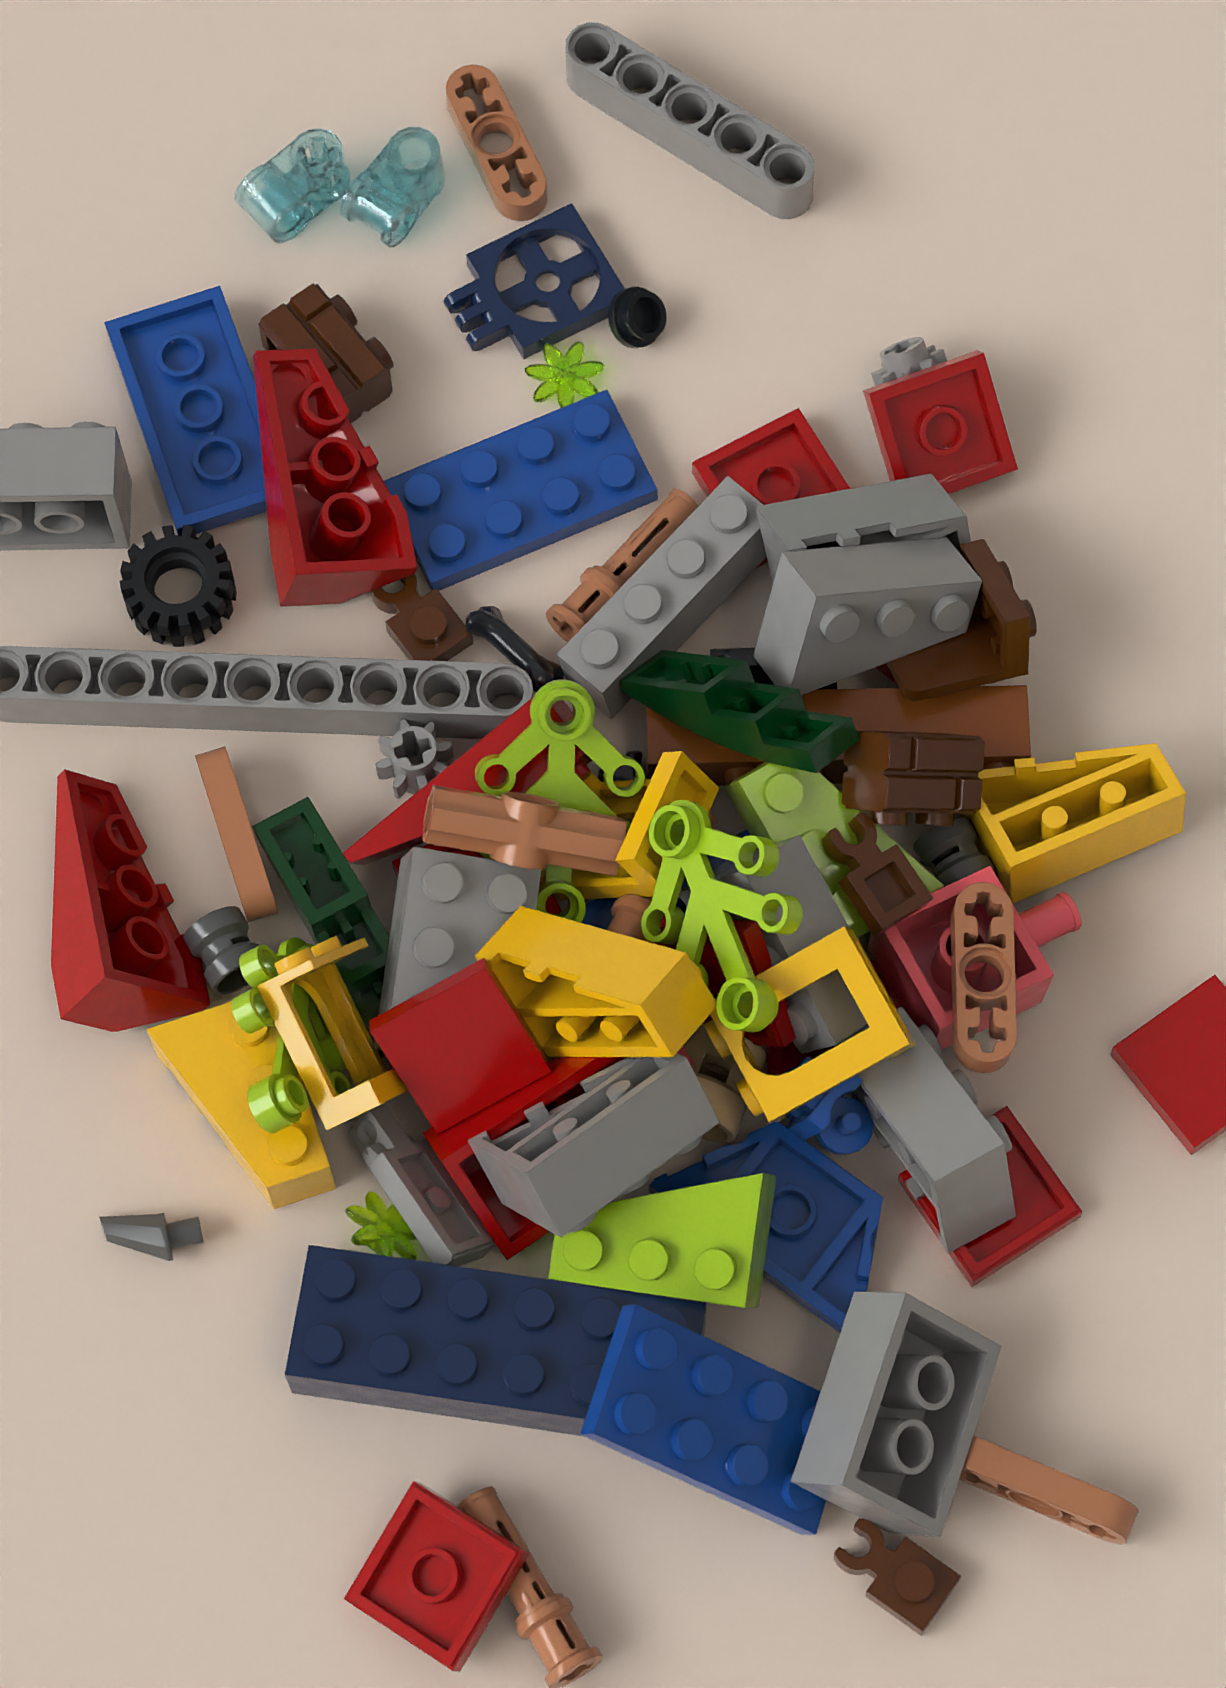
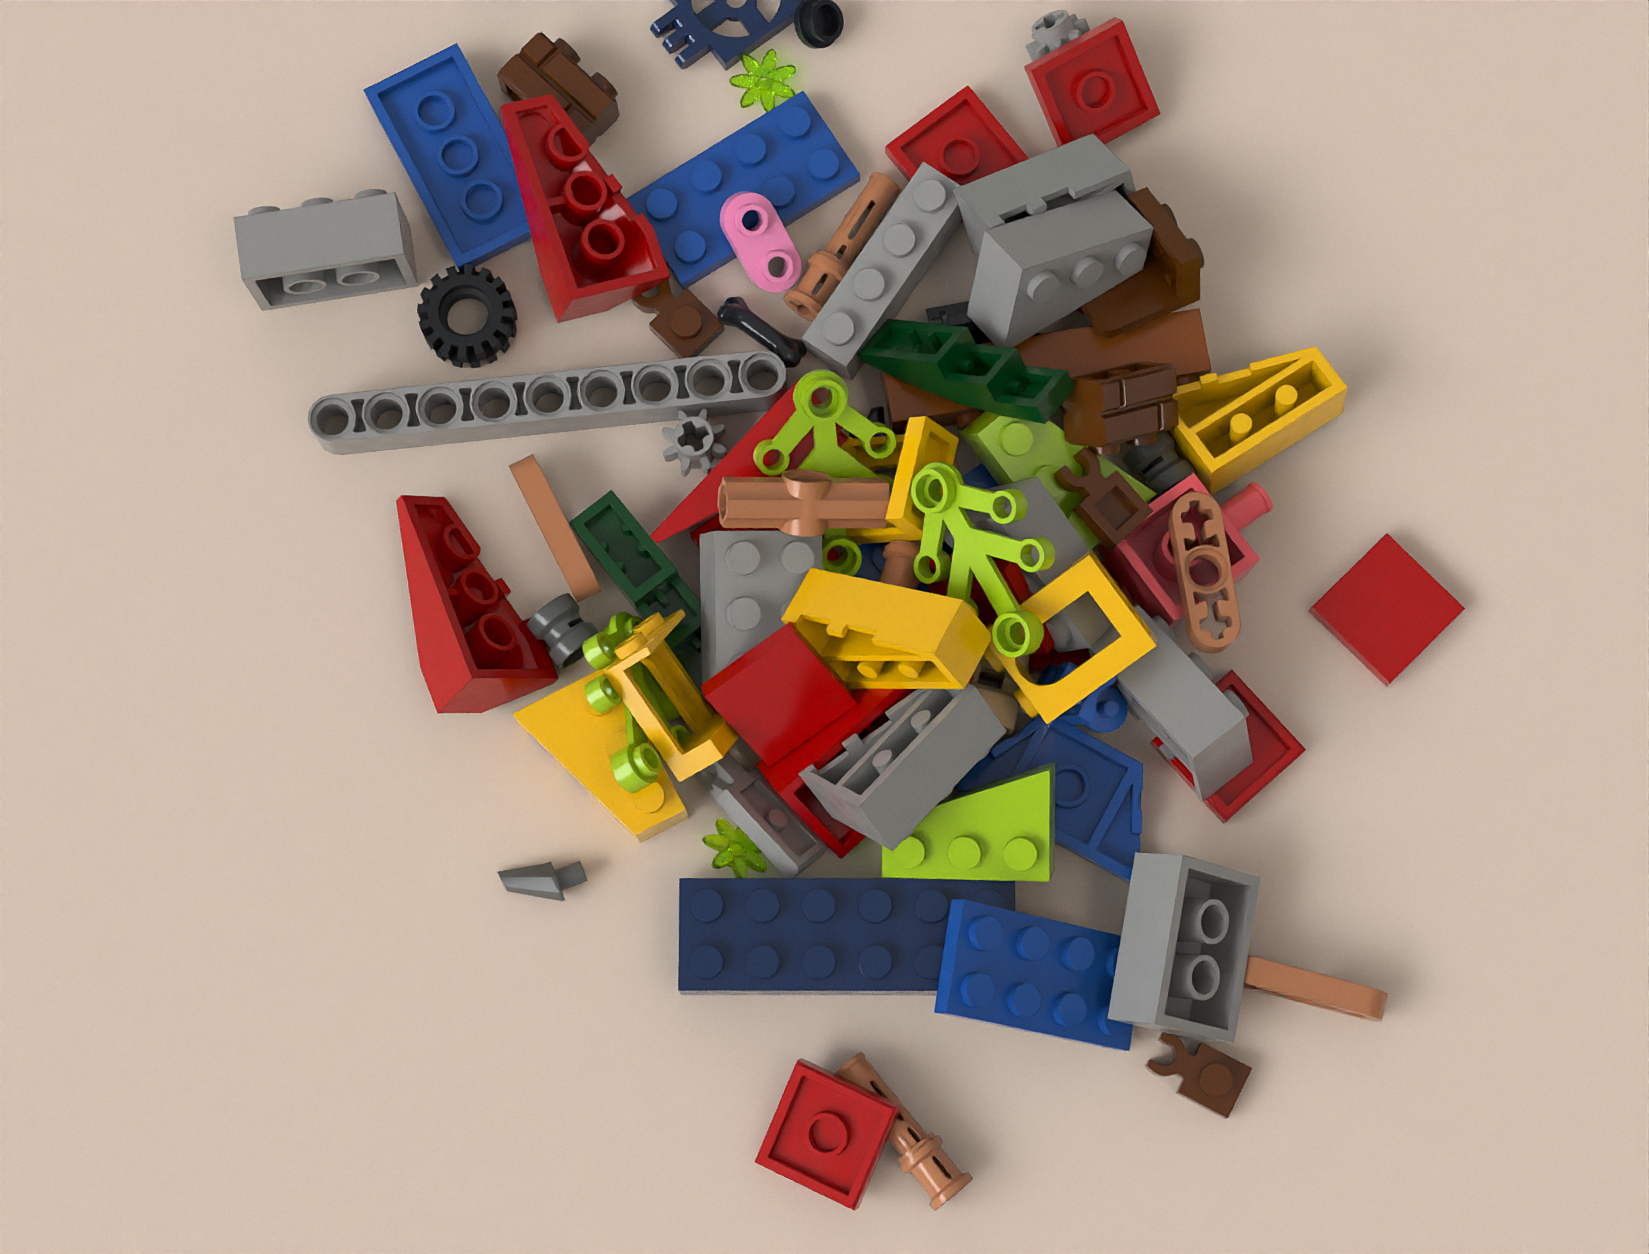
camera: 10 degrees left, 10 degrees up
none -> bright pink plate [720,191,801,293]

